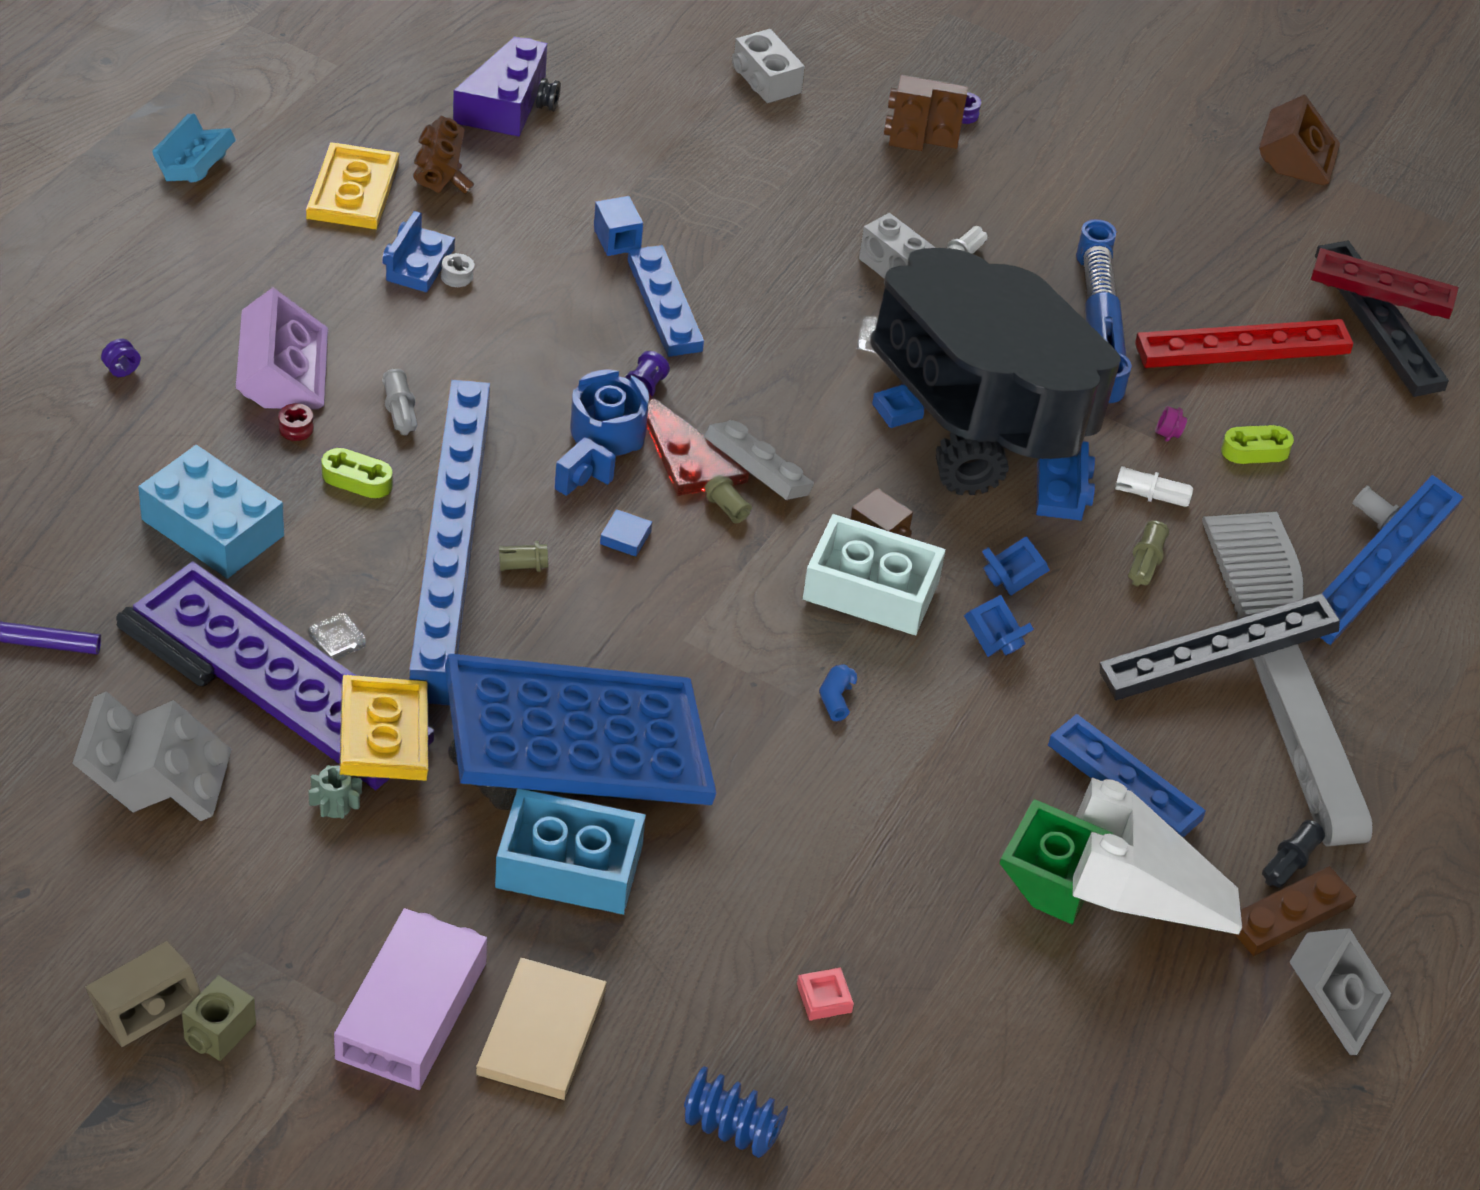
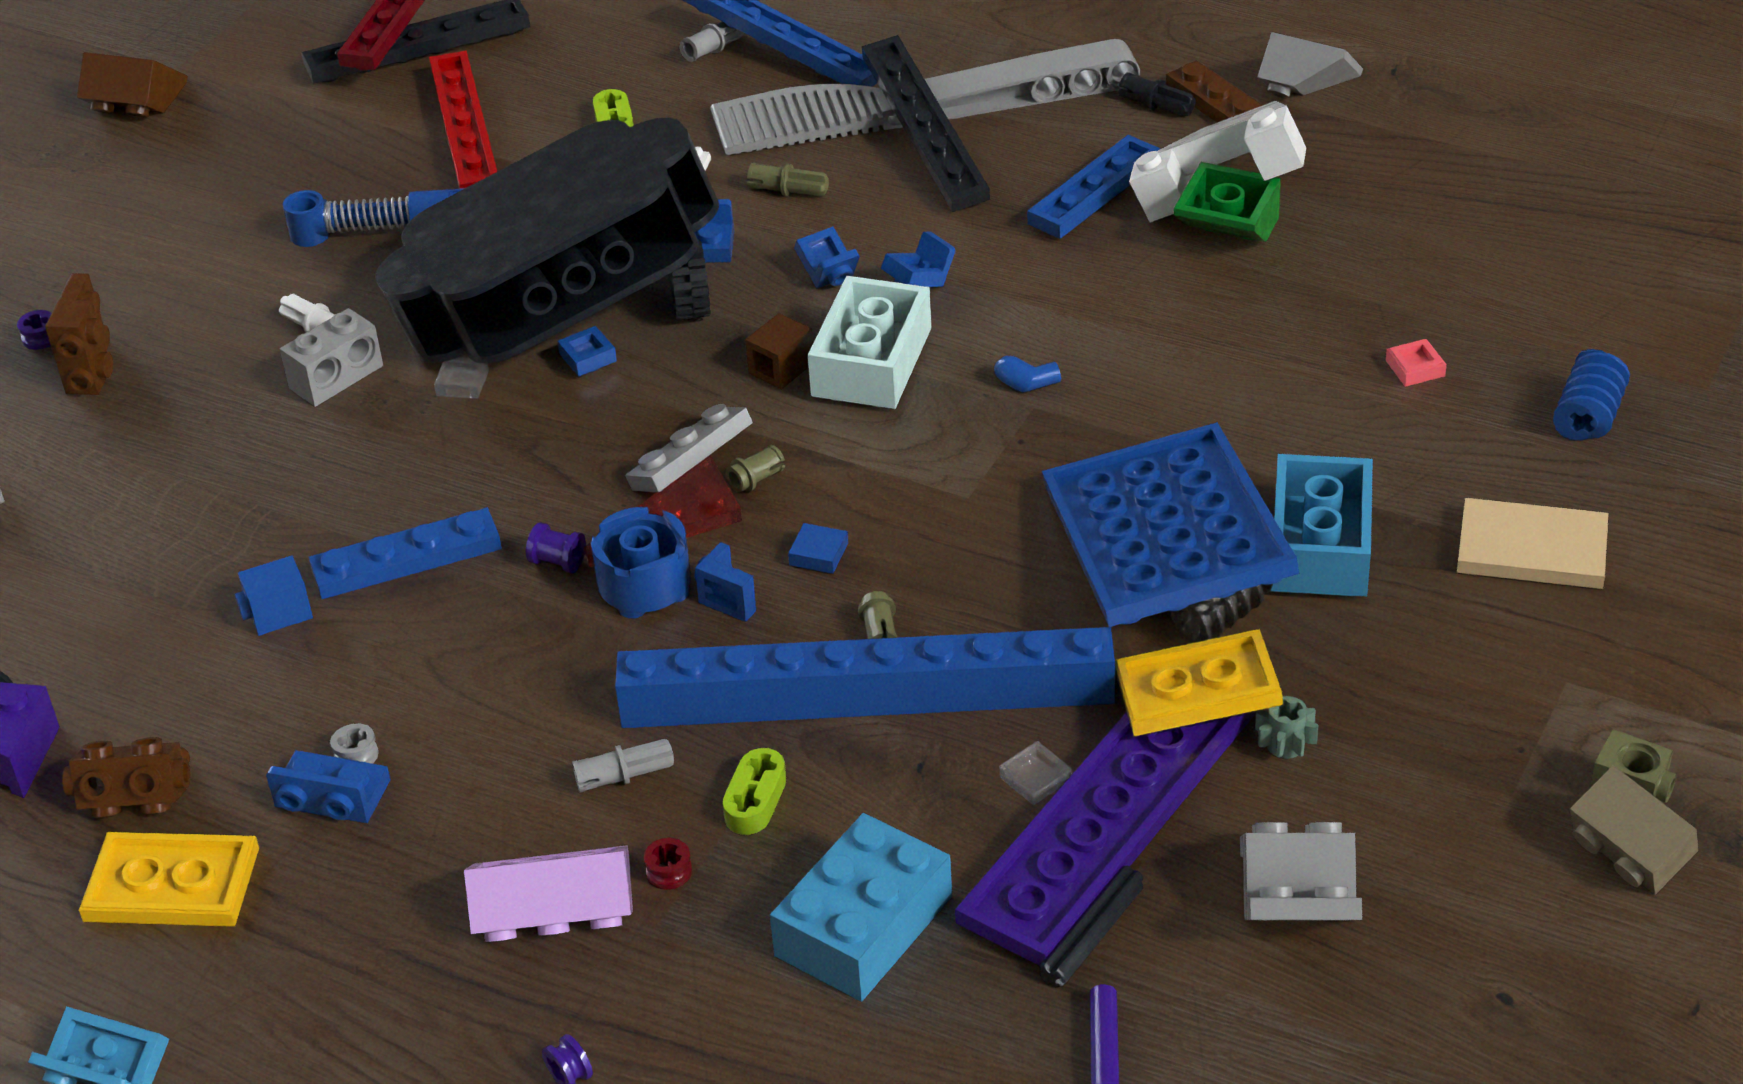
camera: 85 degrees left, 5 degrees down
lavender brick [334,908,487,1090] -> none

